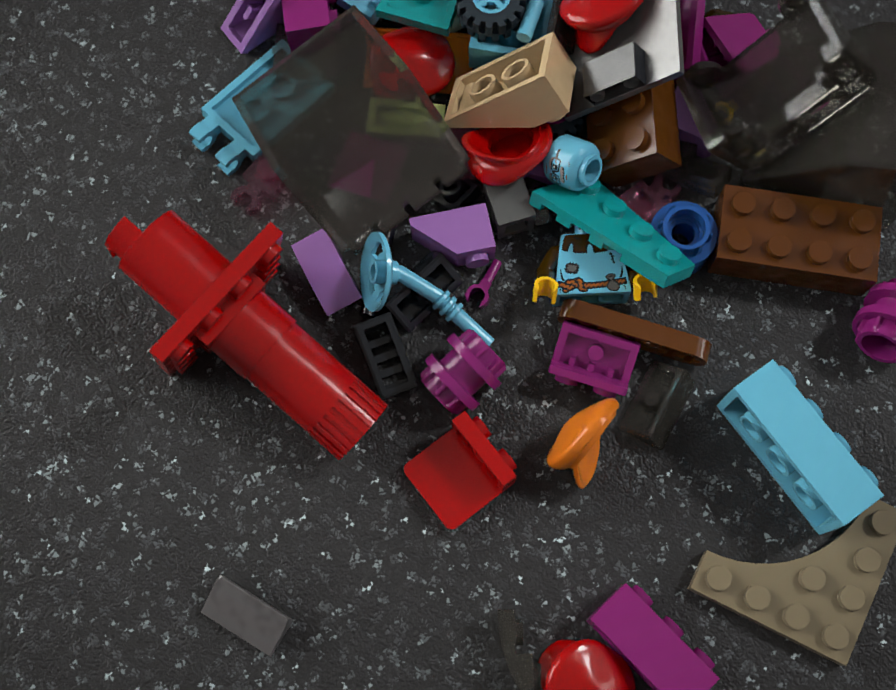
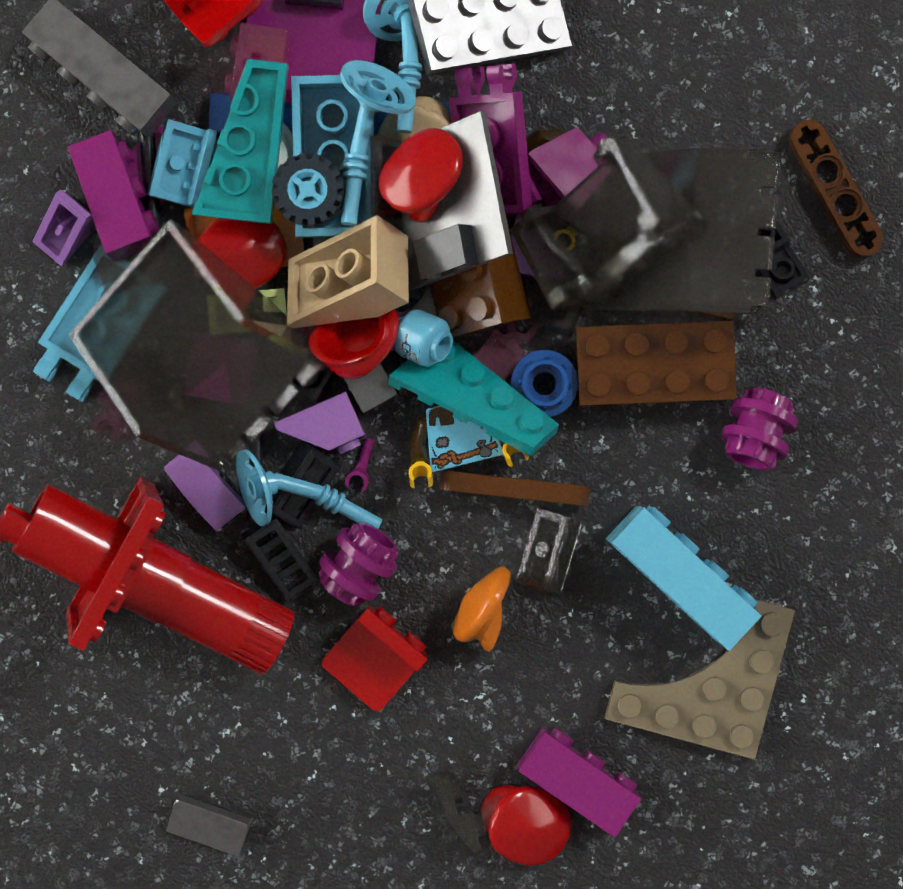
camera: 15 degrees left, 15 degrees up
magenta bracket [548,320,641,398] -> none

